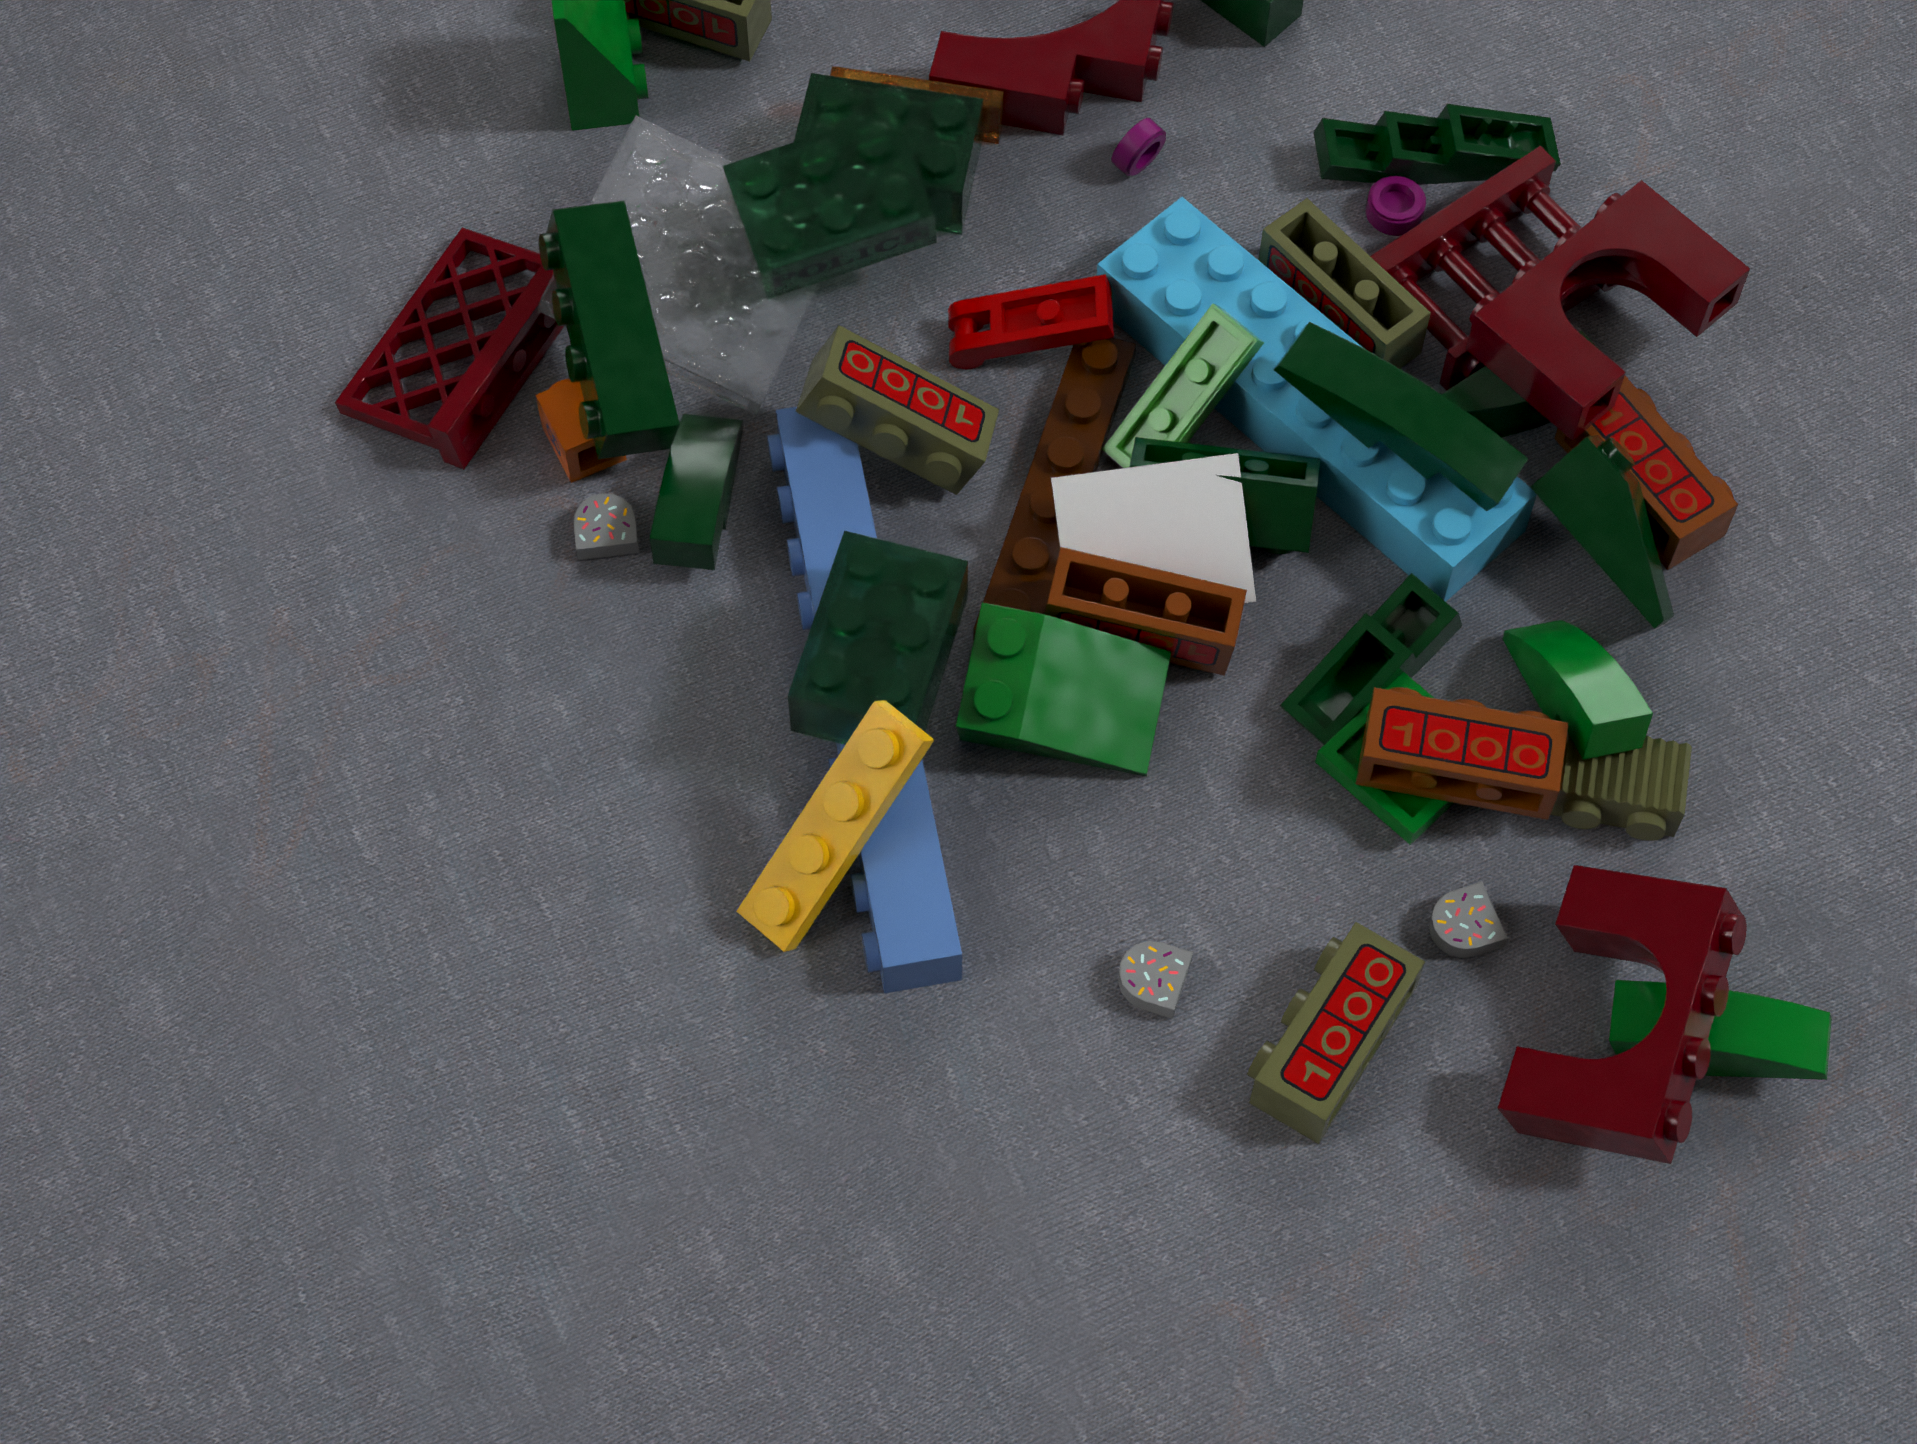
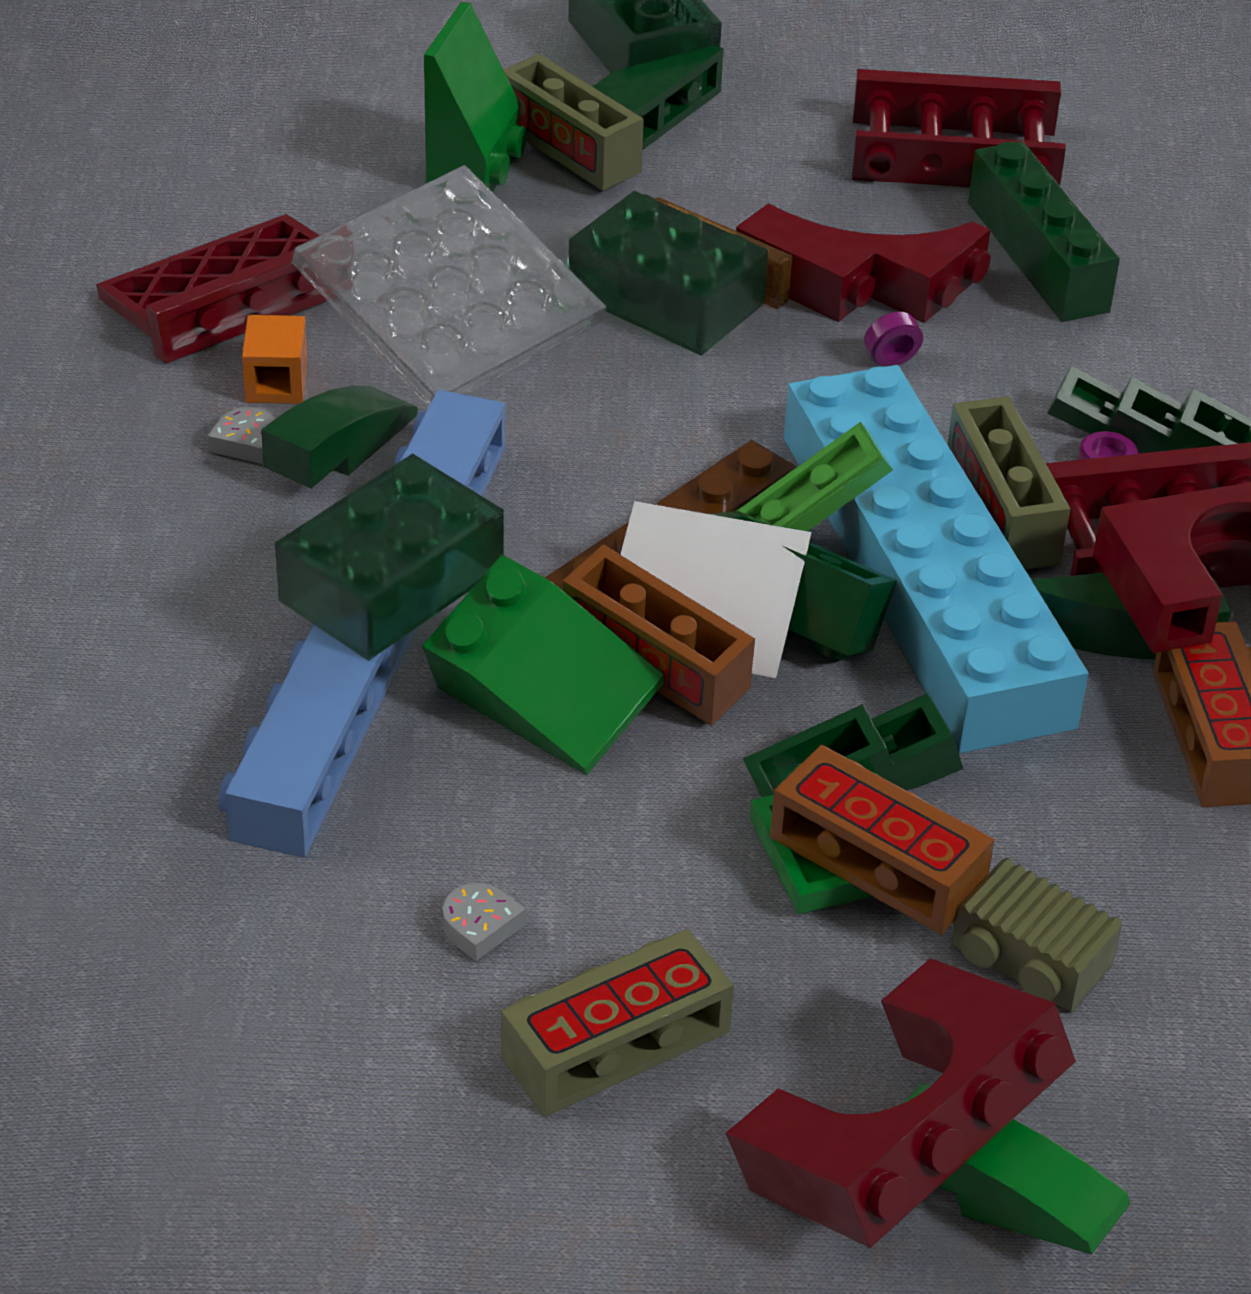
camera: 25 degrees right, 20 degrees down
dark green brick [539,200,680,459] -> none
clear green brick [723,108,937,300] -> none
yellow plate [736,700,934,952] -> none
olive brick [795,325,999,495] -> none
red plate [948,274,1114,370] -> none
dark green slope [1273,322,1529,511] -> none
light grey tile [1429,882,1508,958] -> none
green slope [1502,620,1653,759] -> none
dark green slope [1531,435,1674,629] -> none

